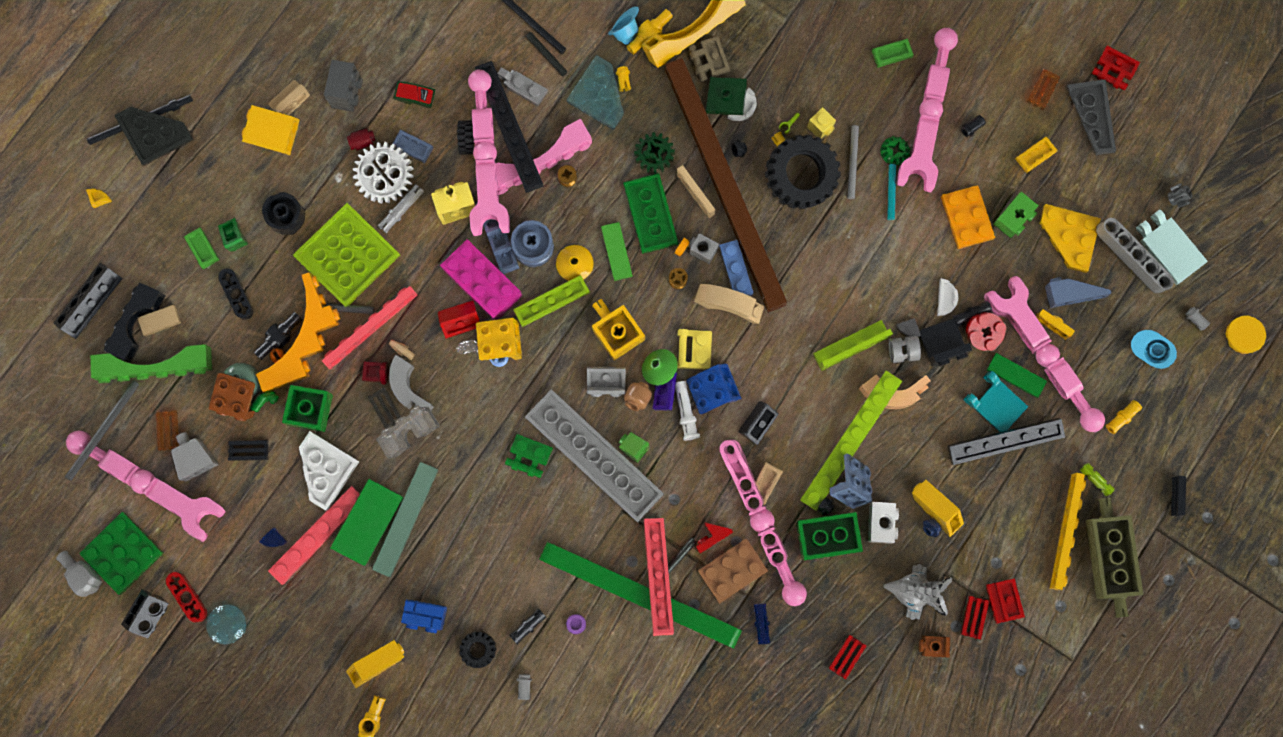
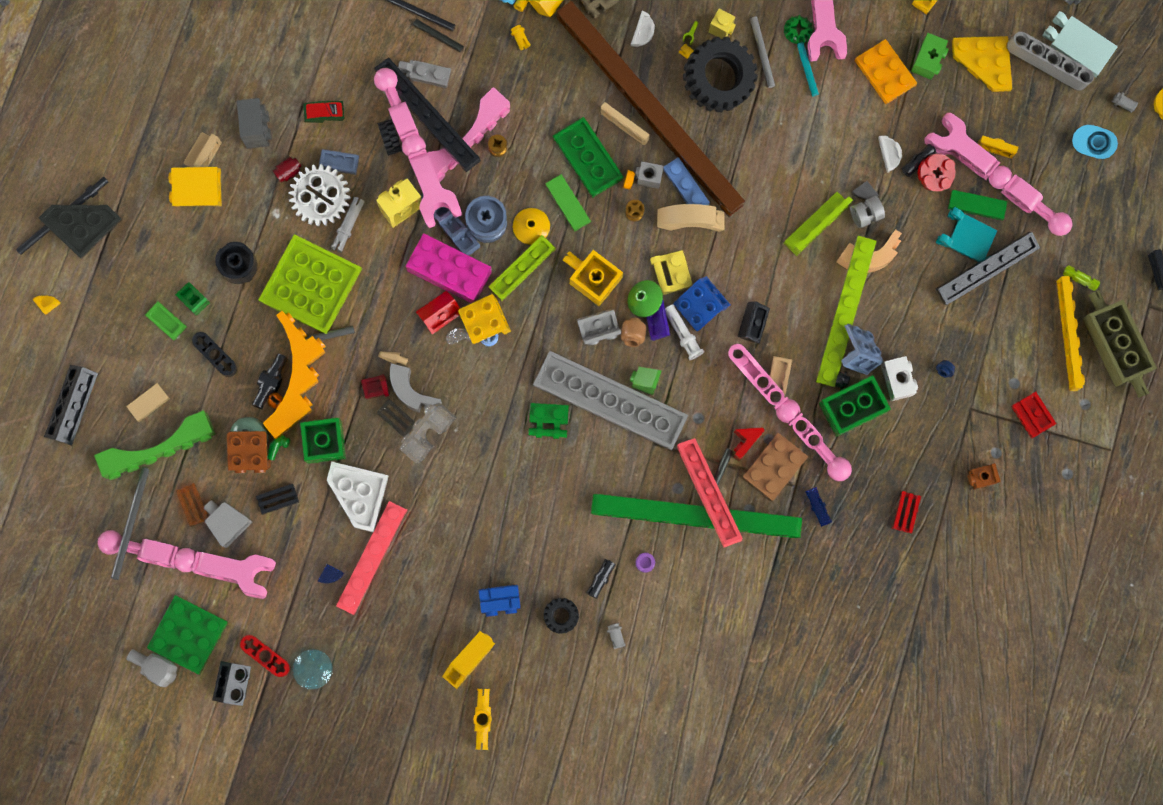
camera: 25 degrees left, 0 degrees up
black arch [104,282,166,363] -> none
coral plate [322,286,418,370] -> none
green tile [330,479,403,566] -> none
sand green tile [372,462,439,577] -> none
clear light blue plate [567,55,624,130] -> none
dark green gear [634,132,675,174] -> none
dark green plate [706,77,748,115] -> none
black plate [731,139,747,158] -> none
light grey piece [883,564,952,620] -> none
yellow slope [912,480,964,537] -> none
black bracket [920,319,972,367] -> none
red tile [960,596,989,640] -> none
sand blue slope [1045,277,1111,308] -> none
yellow pin [1106,400,1142,434] -> none

